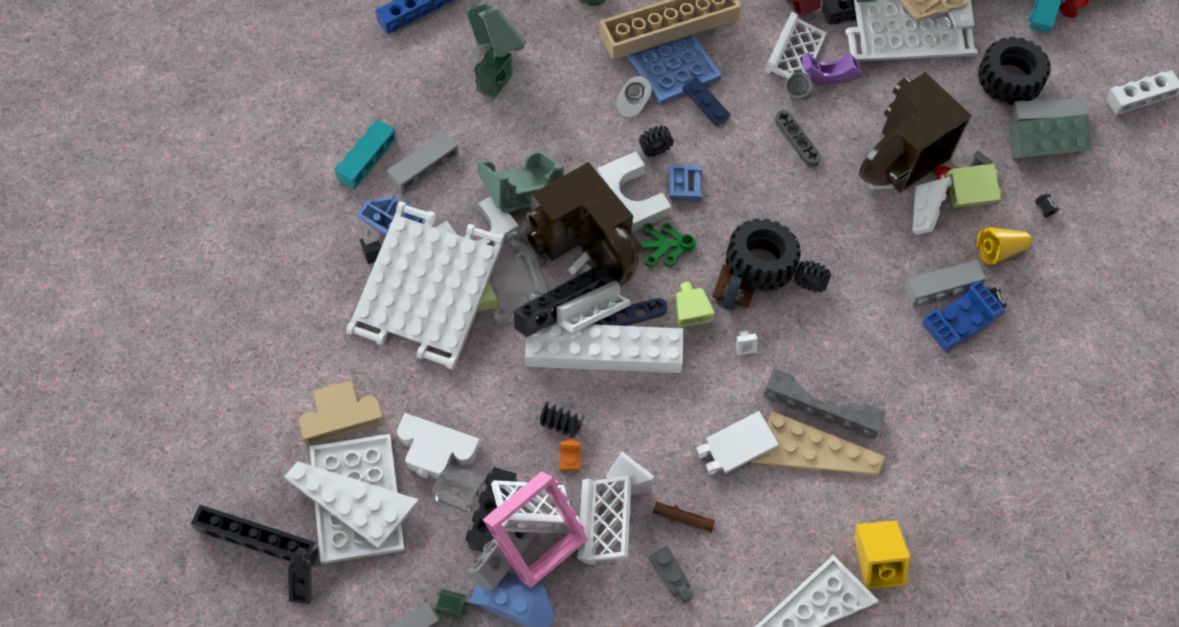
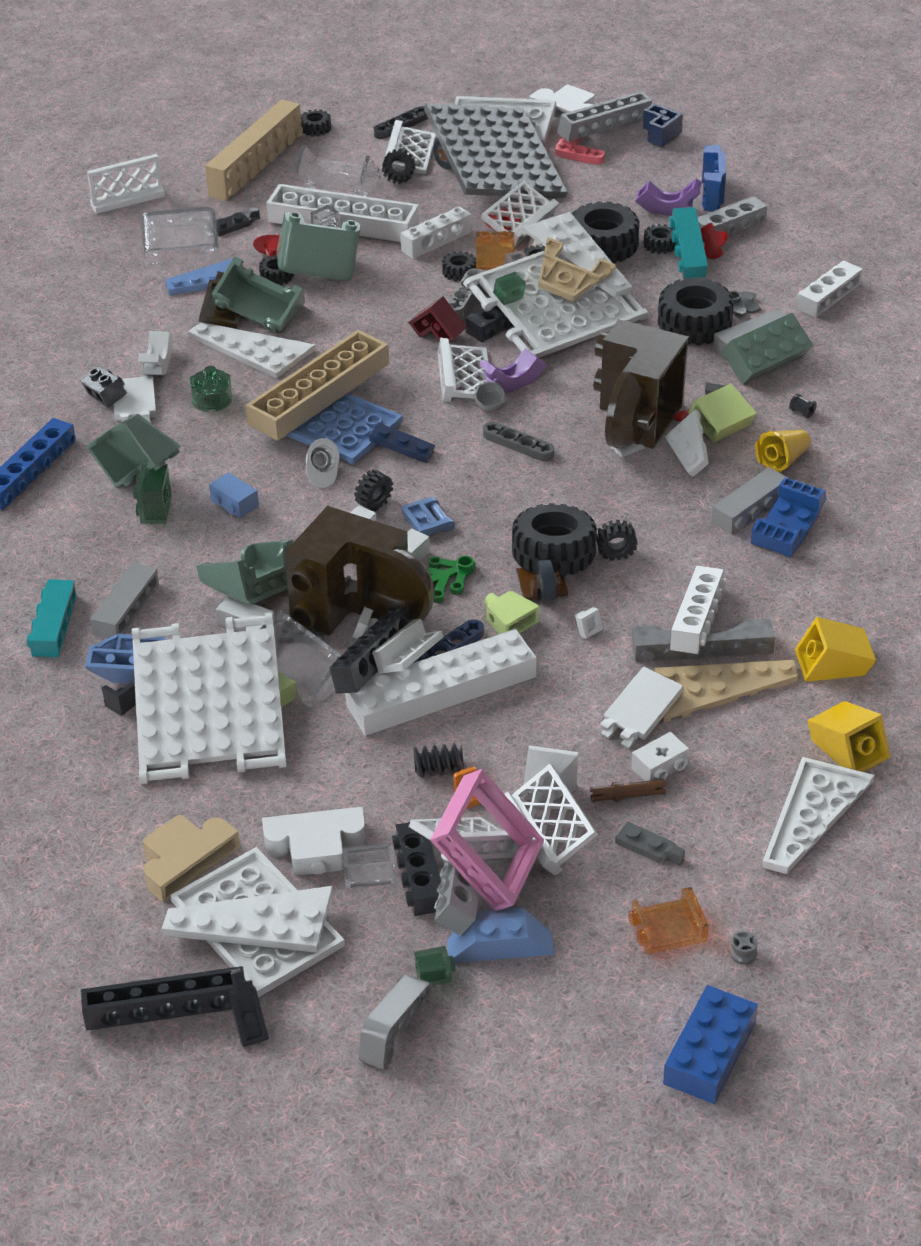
camera: 25 degrees left, 20 degrees down
none -> medium blue brick [209,472,259,518]
none -> white brick [631,732,689,781]
none -> white brick [670,566,726,654]
none -> dark grey plate [730,291,761,315]
none -> yellow slope [794,617,876,682]

